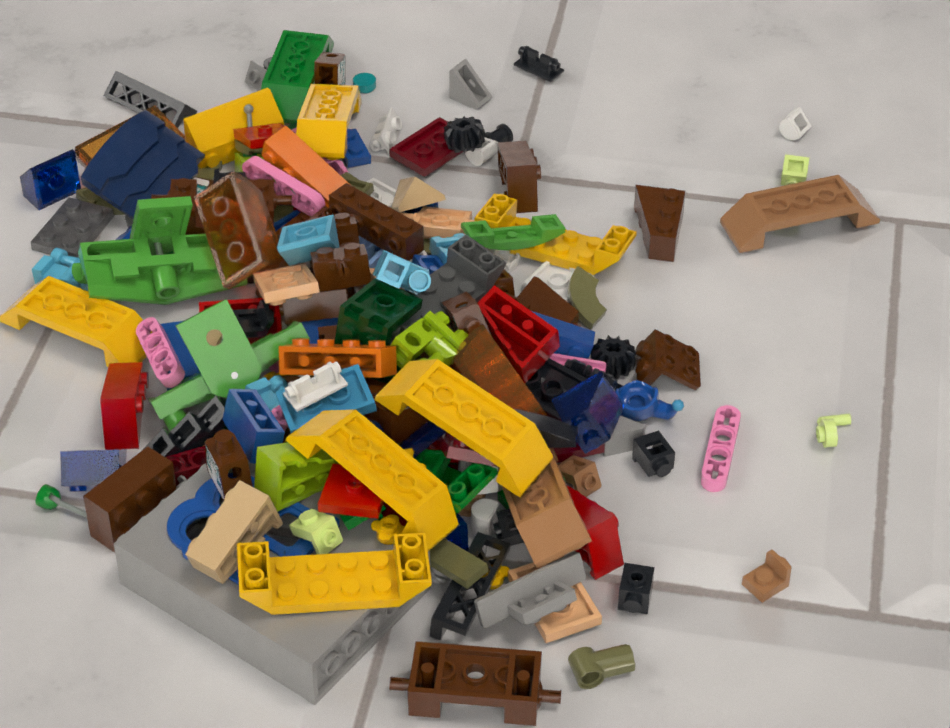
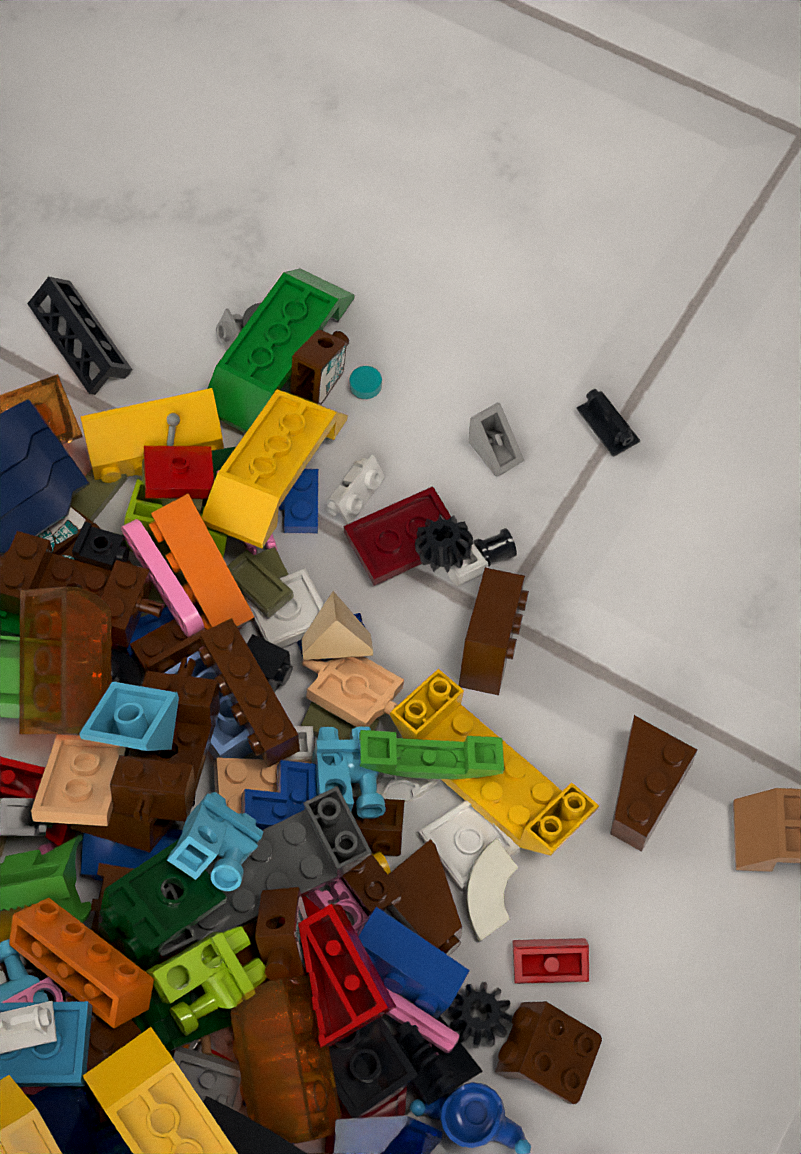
camera: 20 degrees right, 20 degrees up
none -> red slope [513,938,589,983]

